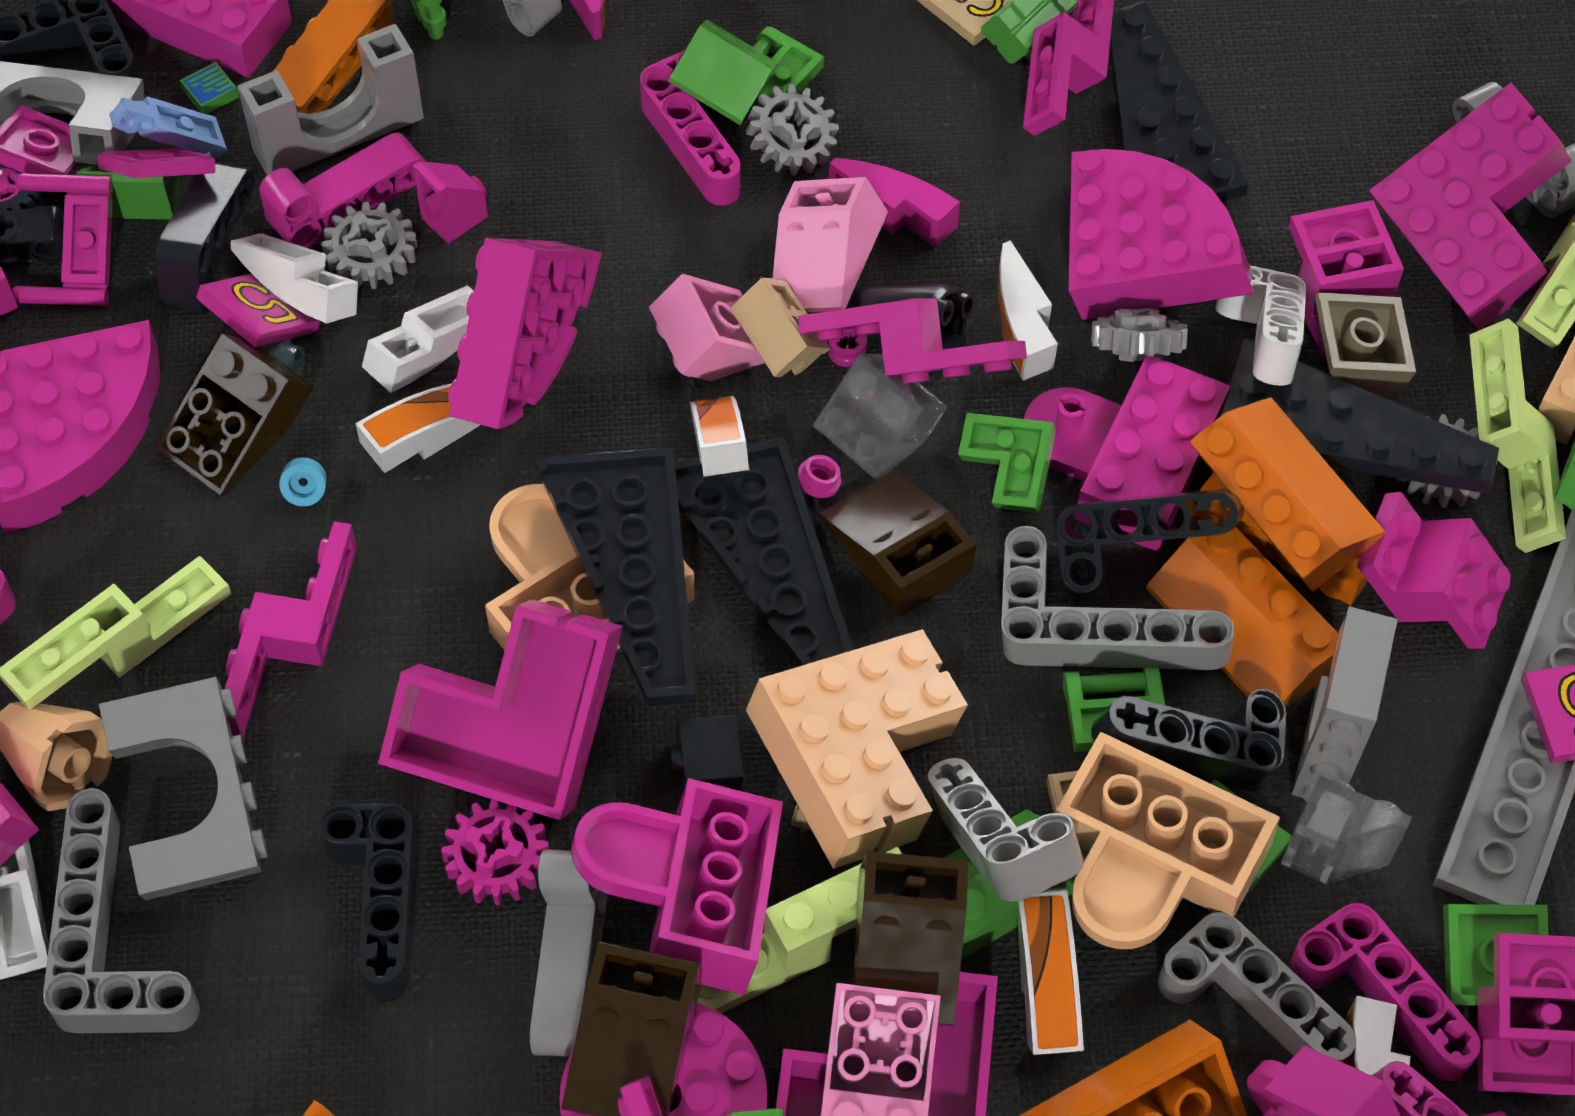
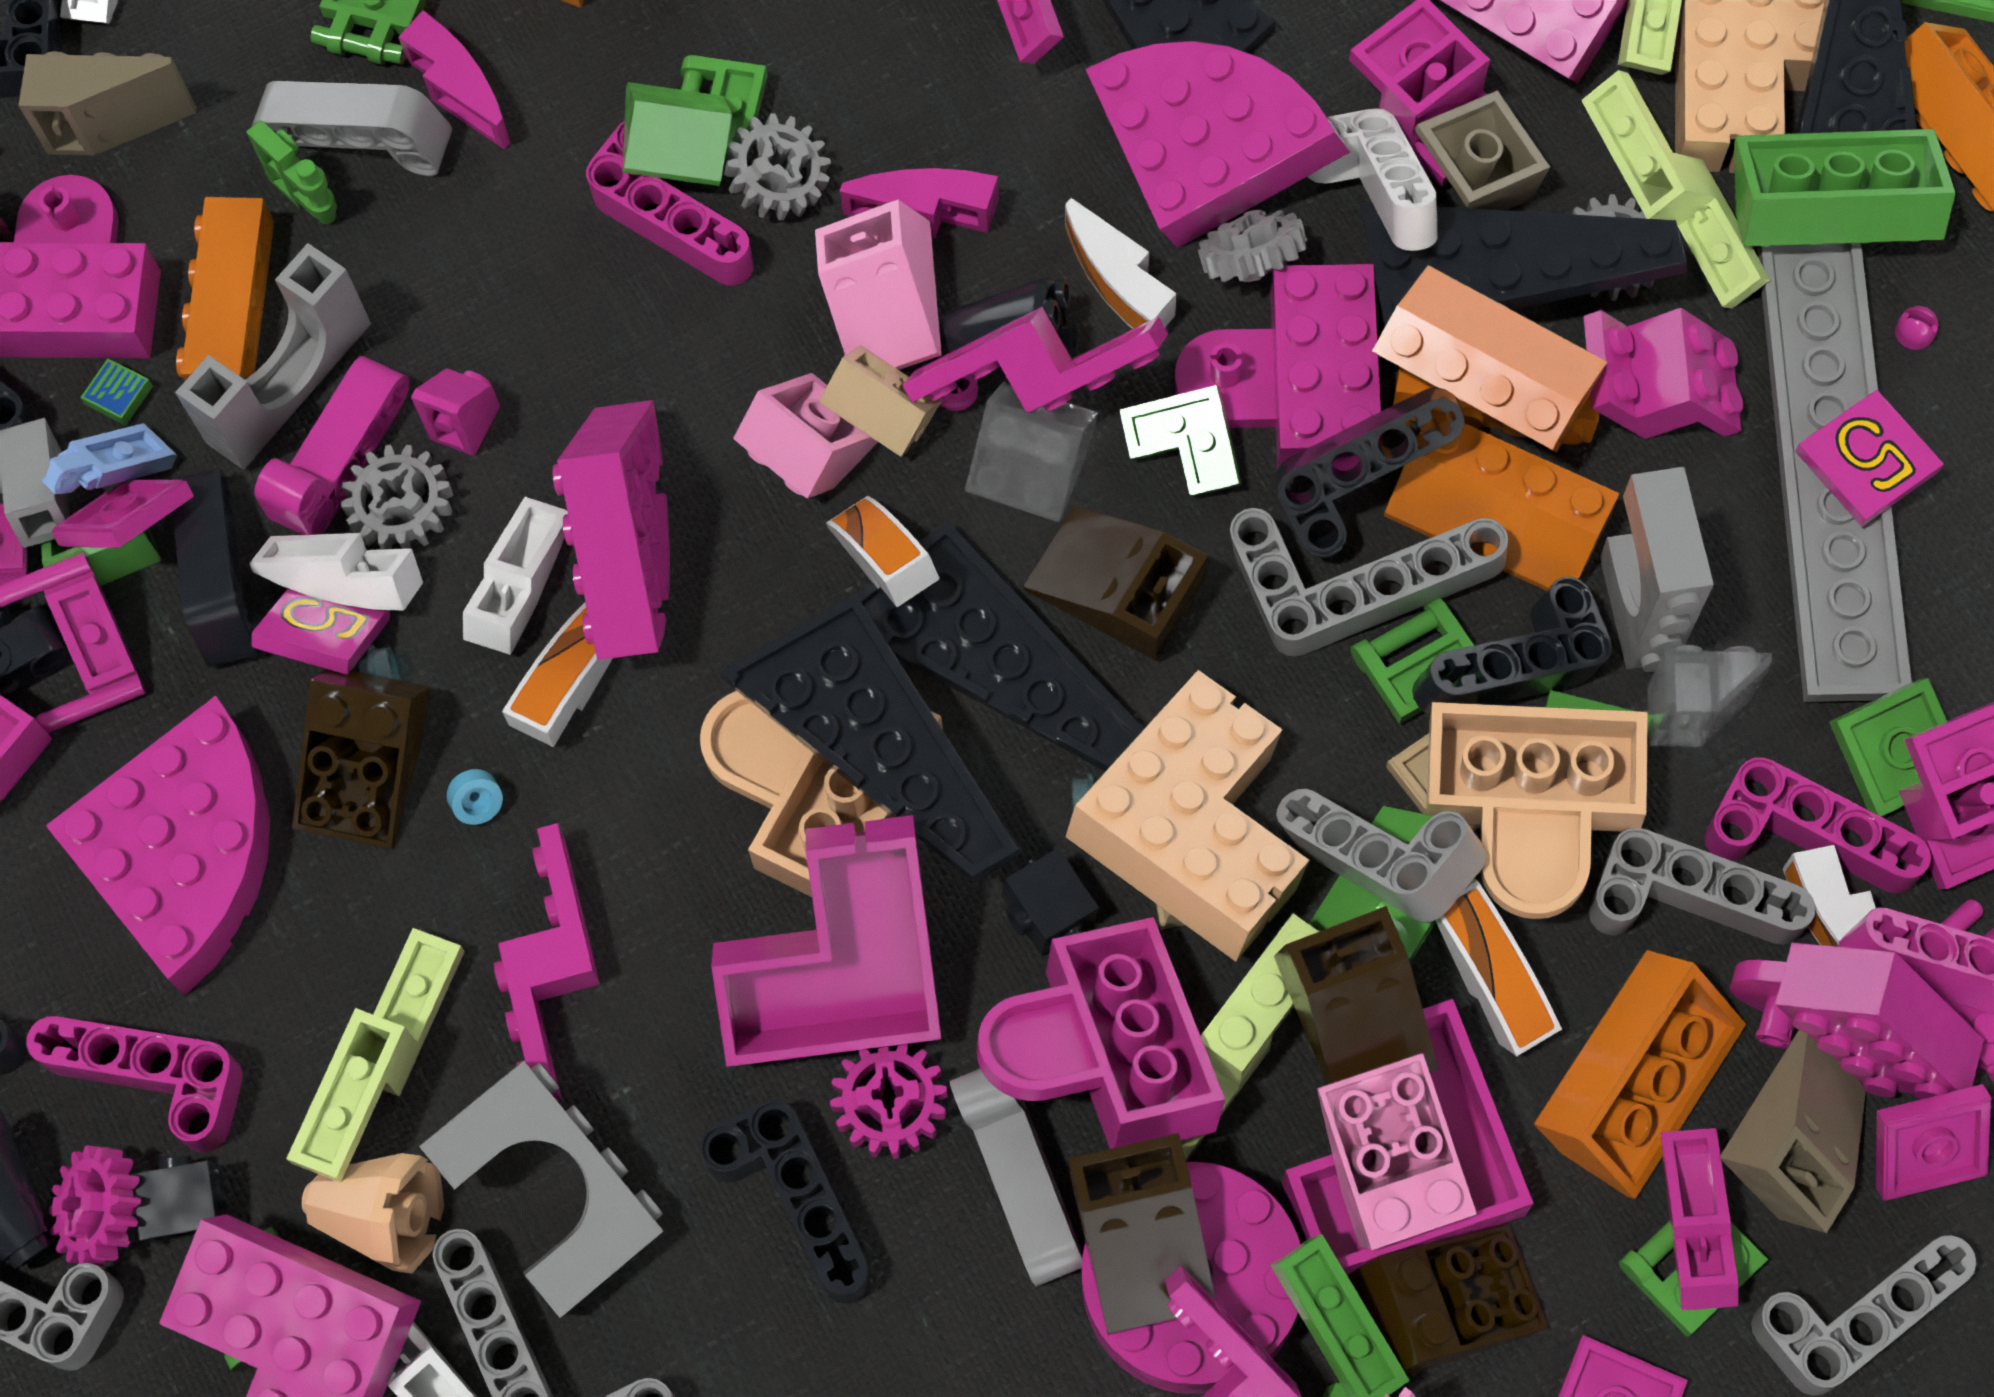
camera: 20 degrees left, 10 degrees up
dark pink plate [796,455,842,498] -> none

